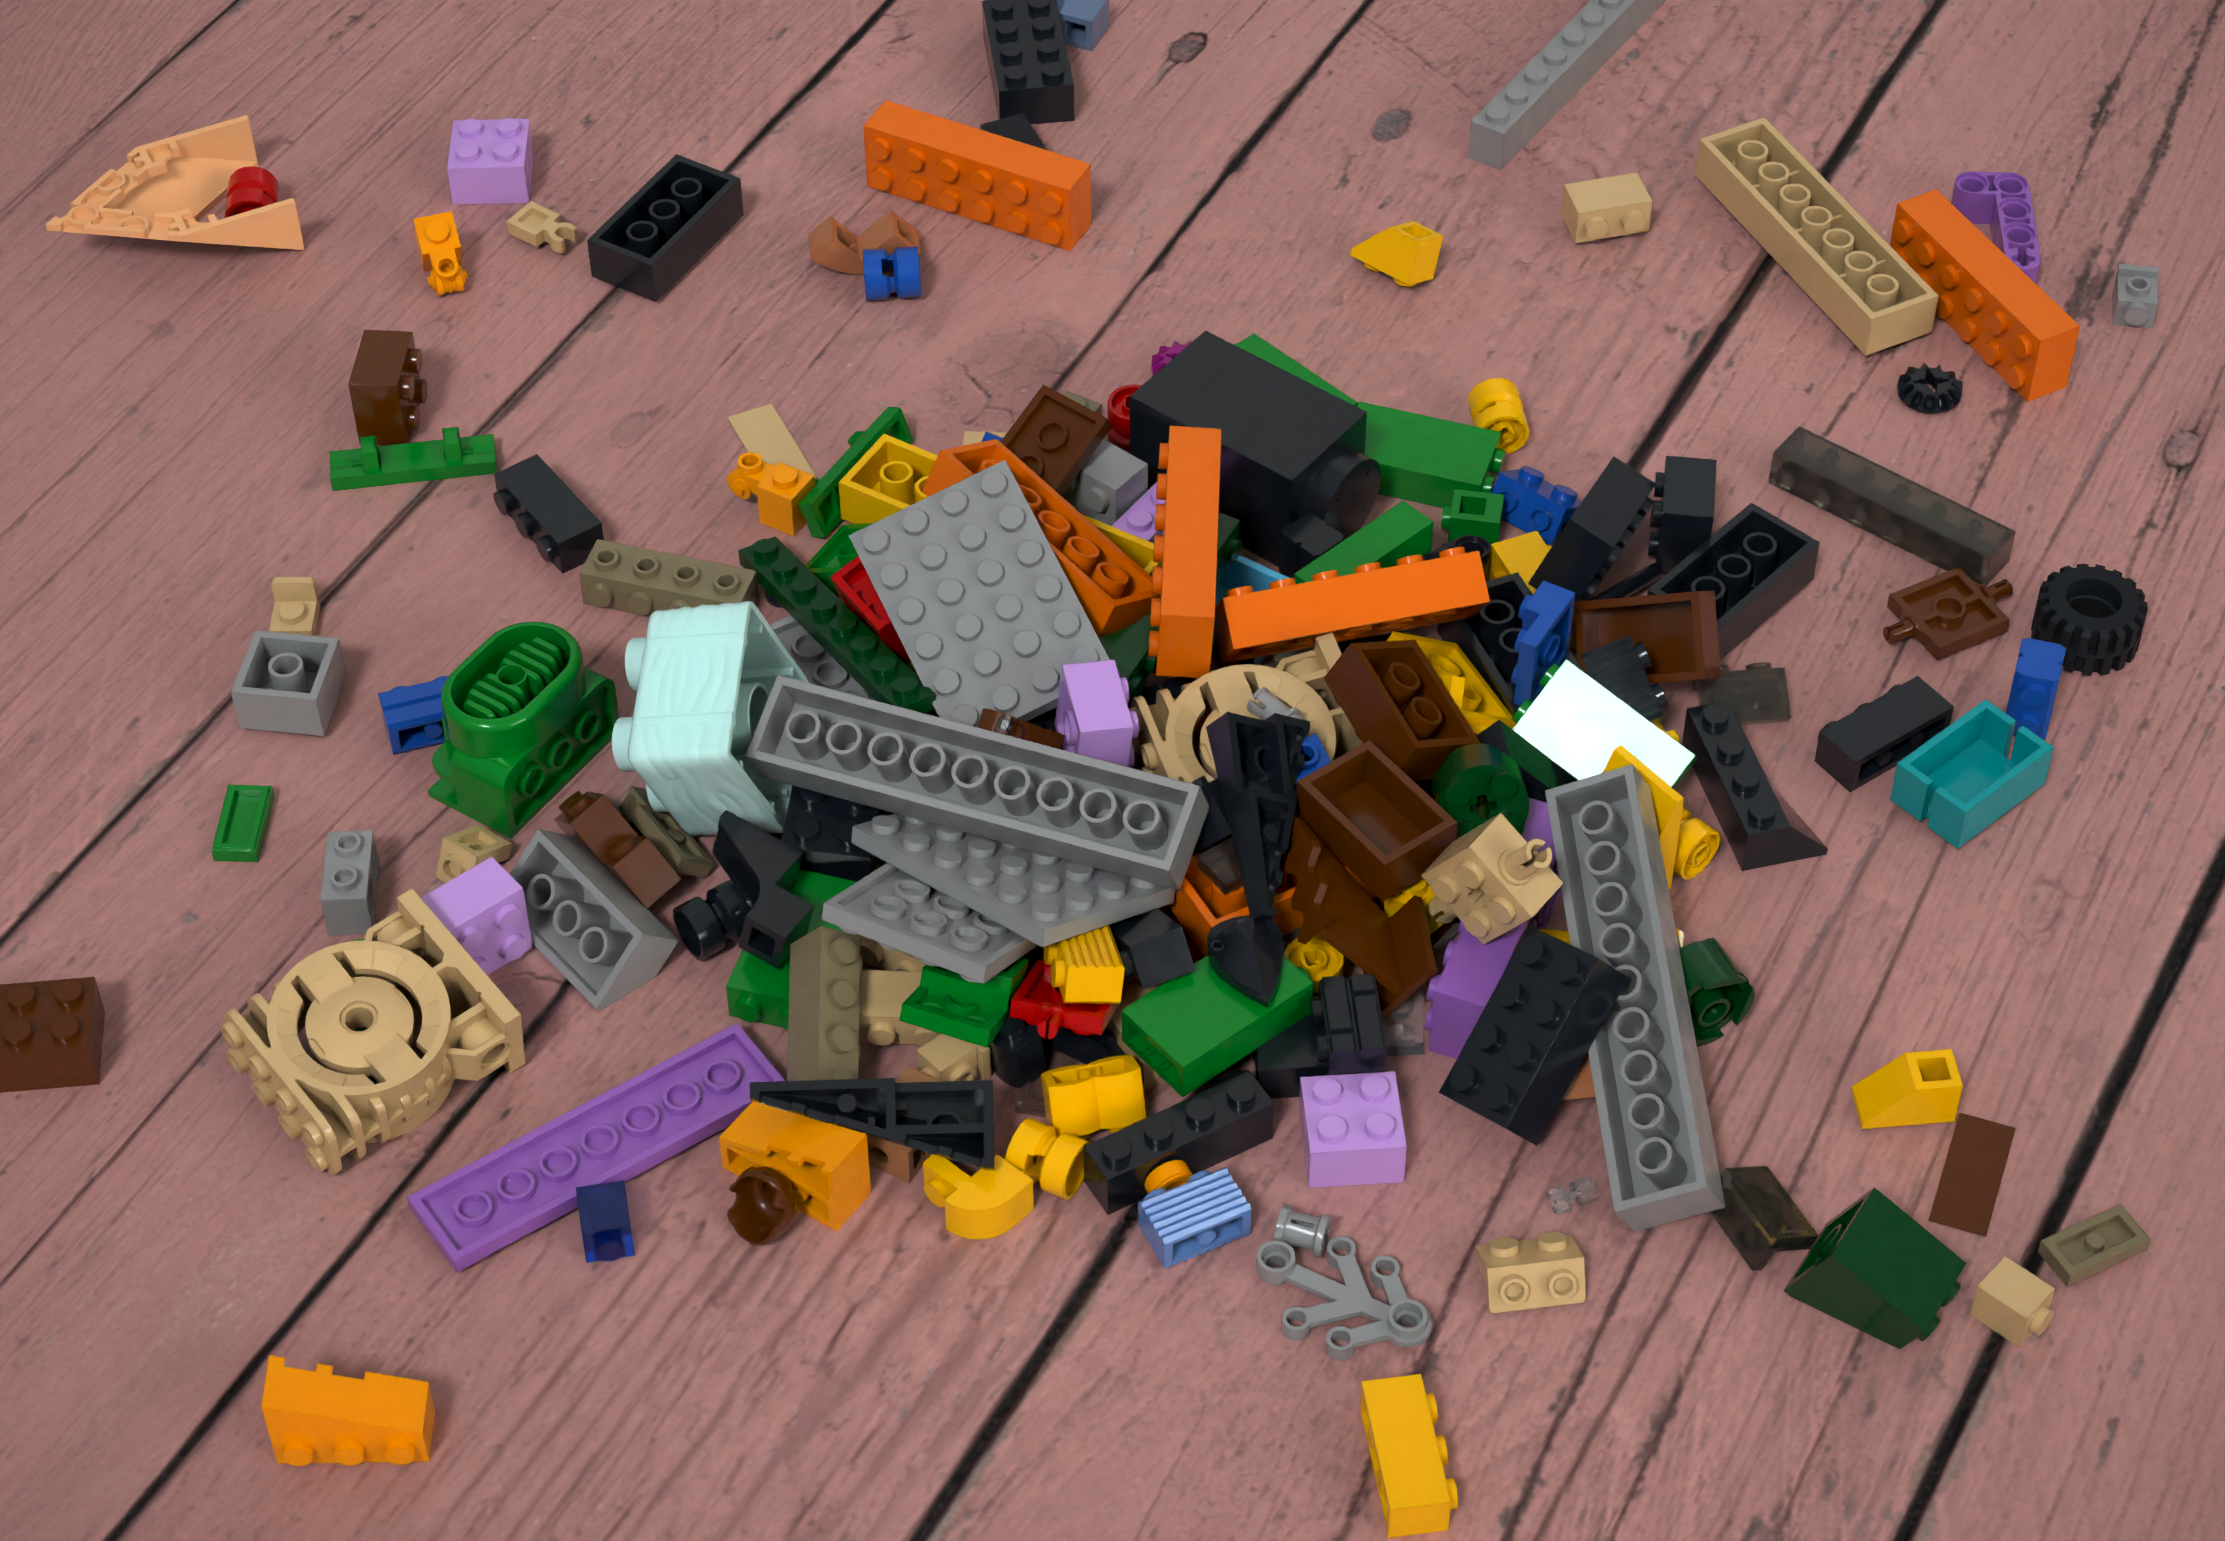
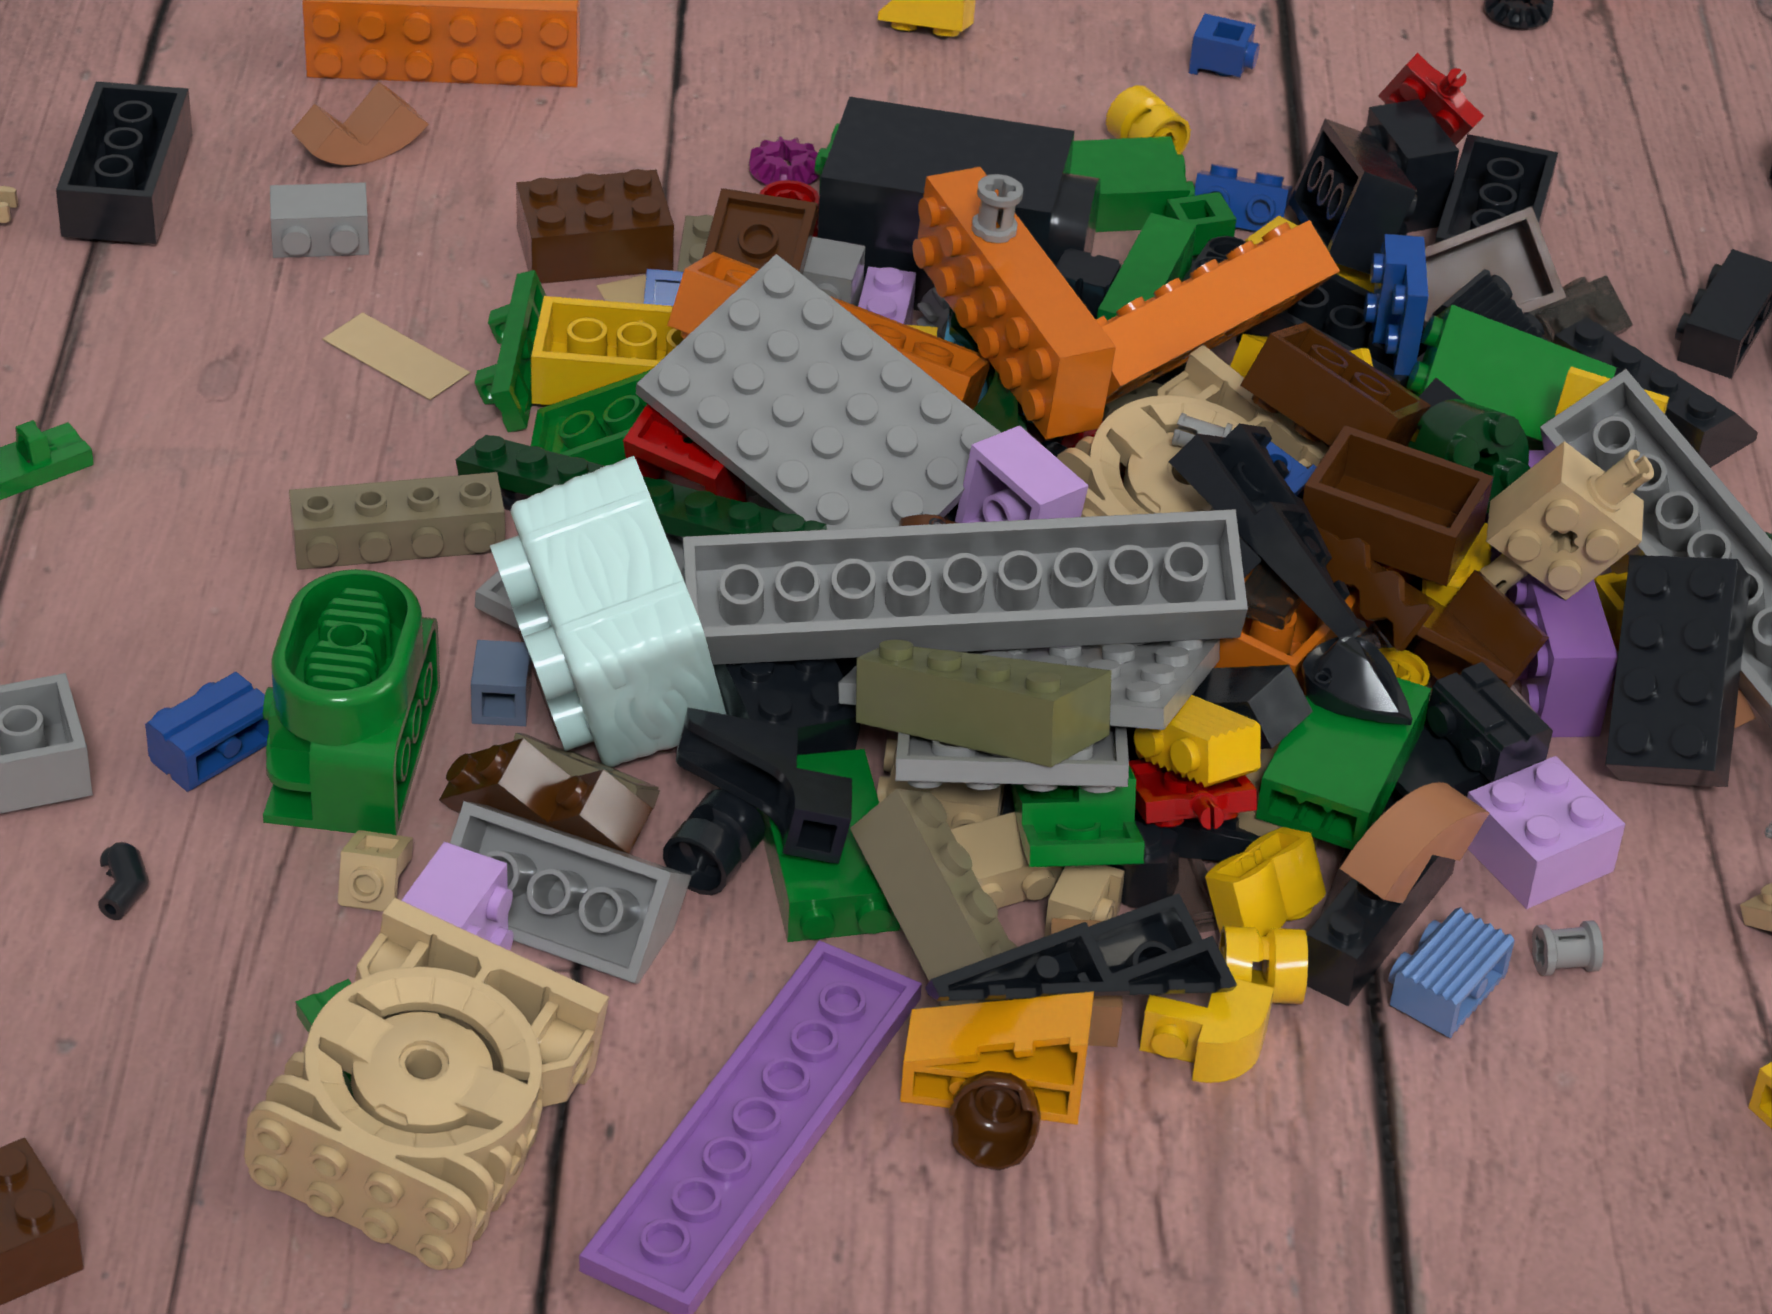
camera: 30 degrees left, 5 degrees down
green tile [211,785,274,862] -> none
light grey brick [320,830,380,936] -> none
black brick [493,454,604,574] -> none
clear blue brick [576,1180,635,1263] -> none
light orange brick [727,452,815,537] -> none
blue wheel [863,246,921,301] -> none
light orange tile [1144,1160,1193,1193] -> none
light grey plant [1256,1236,1432,1361] -> none
clear smoke brick [1768,426,2016,586] -> none
reddish brown plate [1883,567,2013,660] -> none
none -> black arm [98,842,149,920]
none -> light grey brick [270,183,369,258]
none -> reddish brown brick [516,169,674,284]
none -> olive wedge [856,640,1112,767]
none -> light grey bush [971,174,1023,243]
none -> blue brick [1189,13,1260,77]
none -> nougat brick [1340,782,1489,903]
none -> red plate [1378,53,1484,146]

